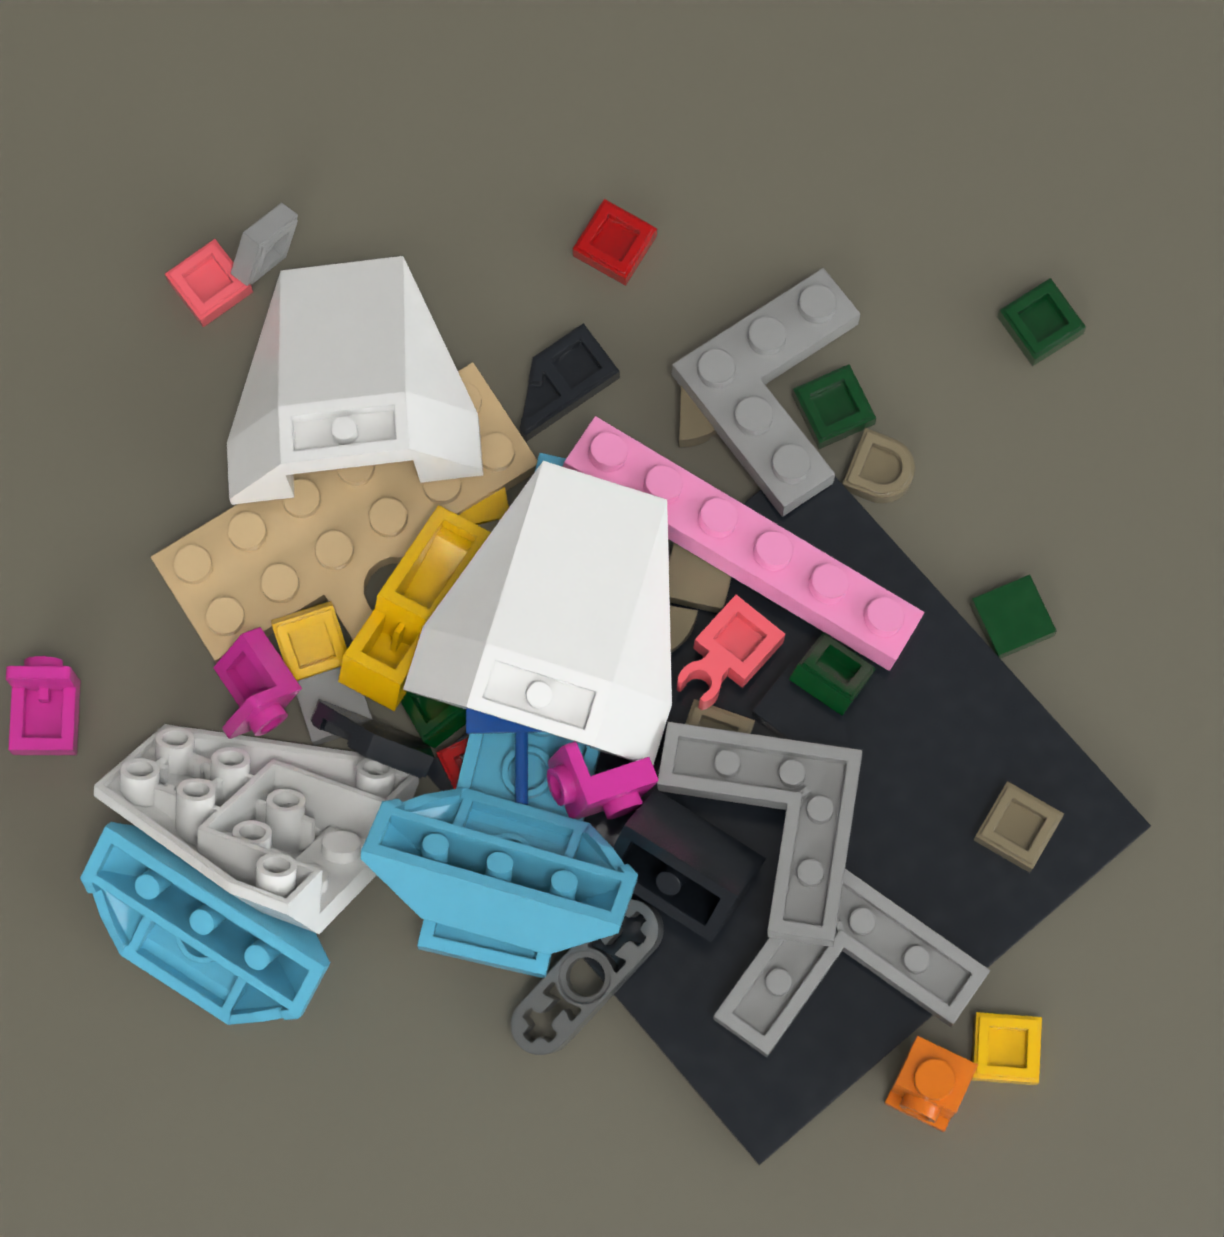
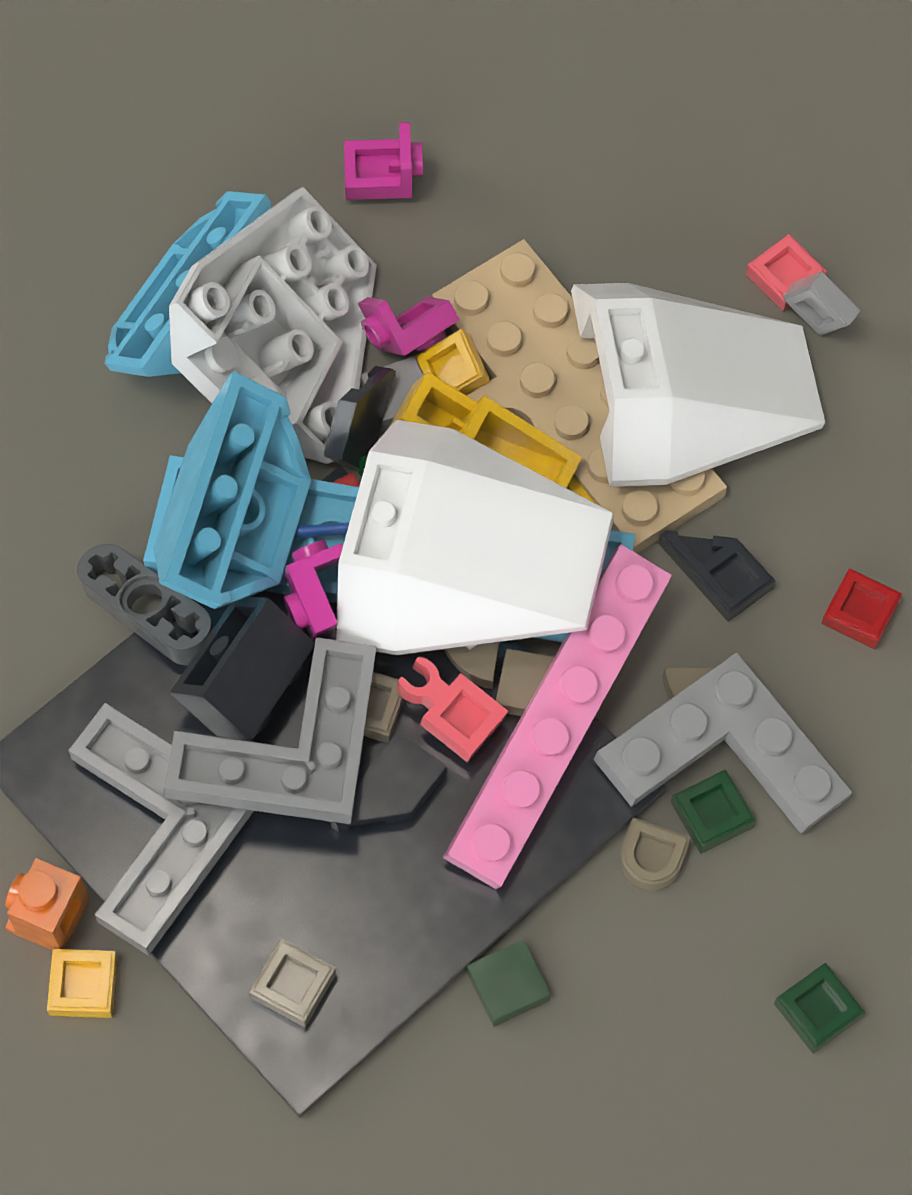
camera: 85 degrees right, 10 degrees down
dark green tile [789,633,876,716] -> none

